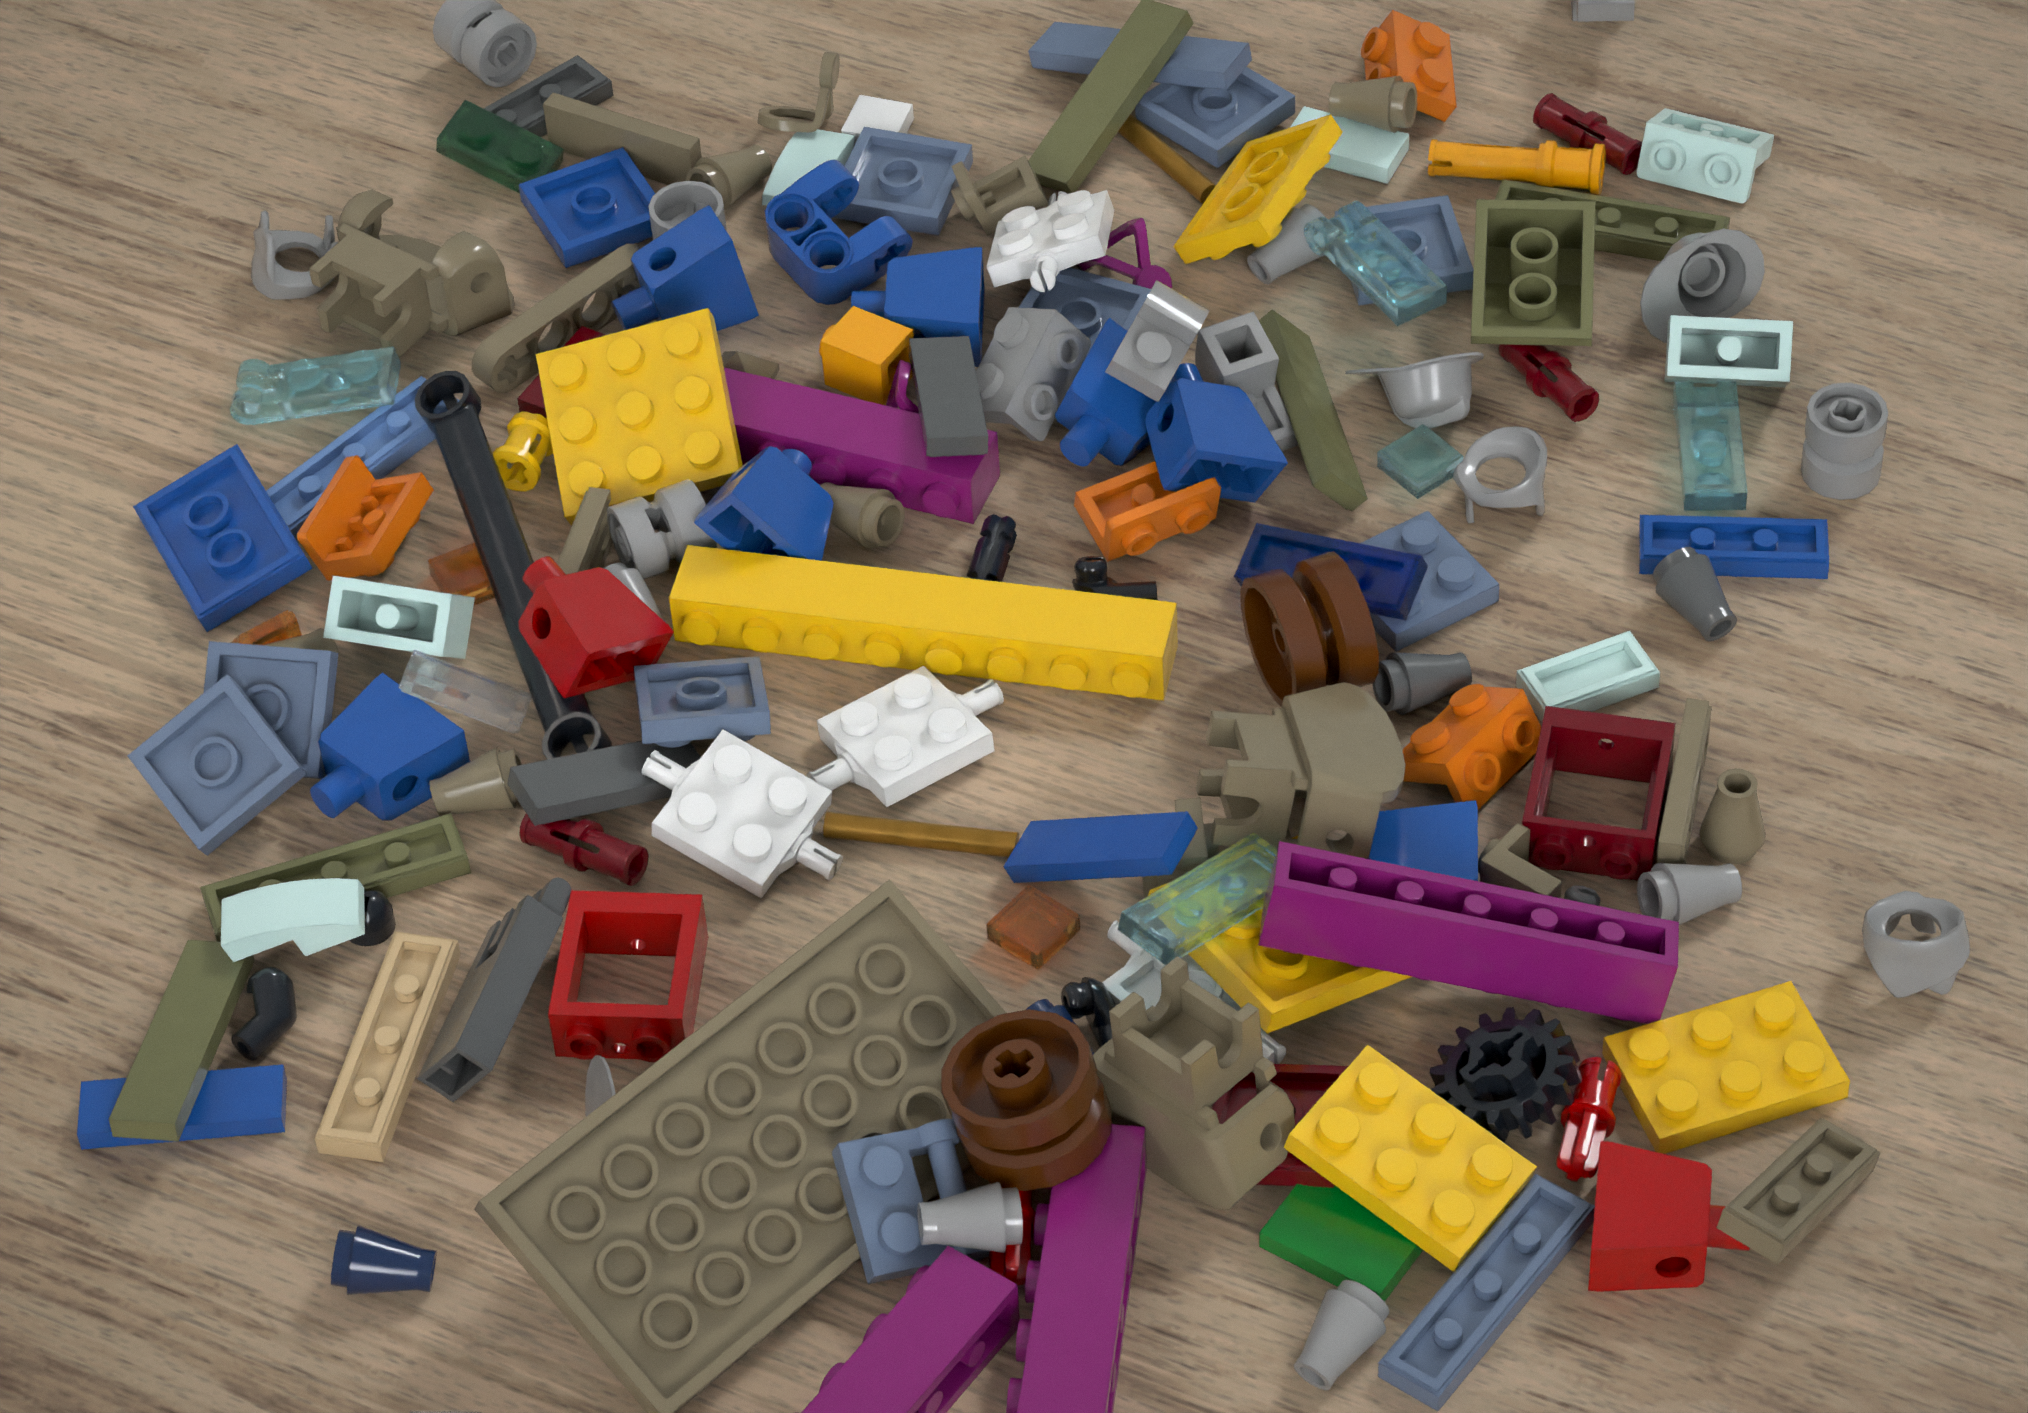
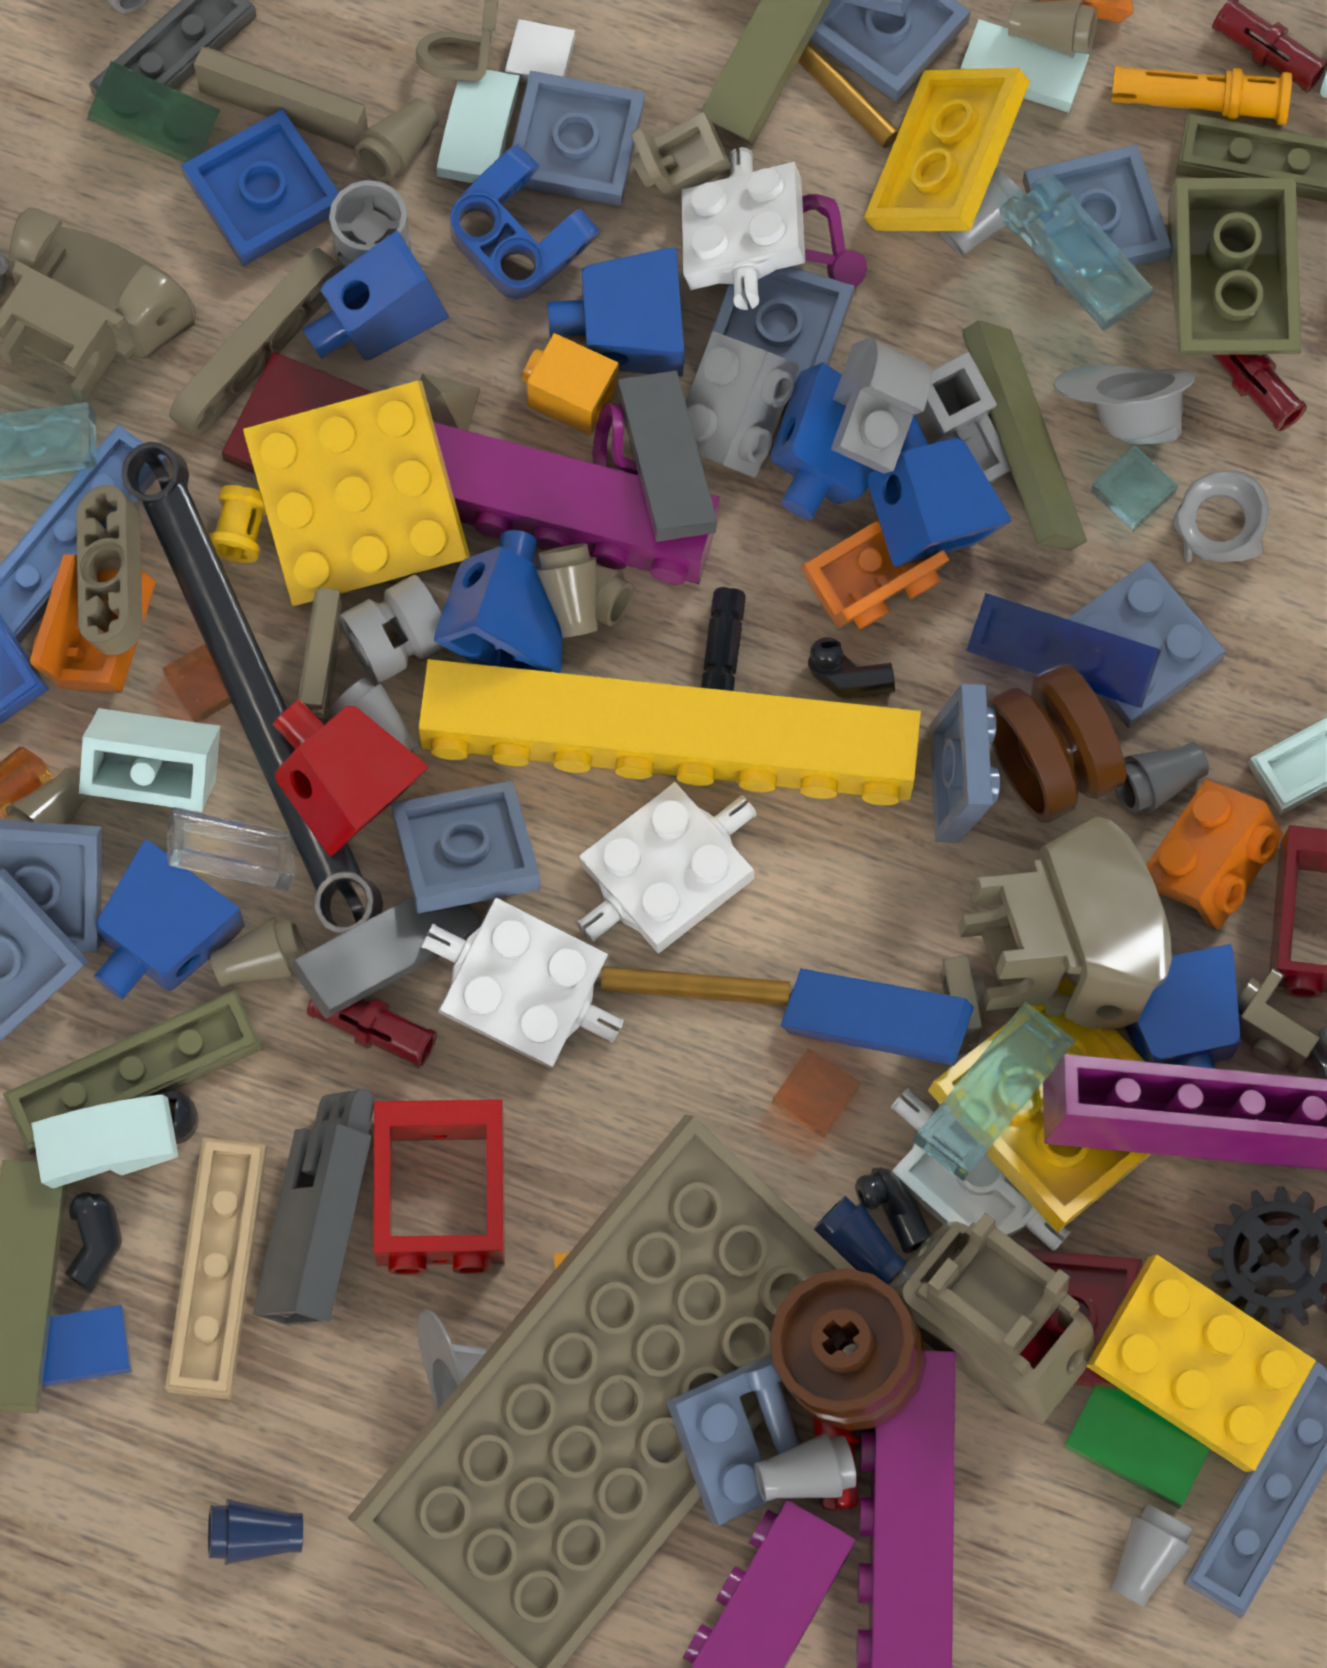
camera: 10 degrees left, 25 degrees up
none -> dark tan beam [76,485,142,656]
none -> dark tan cone [536,543,598,637]
none -> sand blue plate [929,684,1000,843]

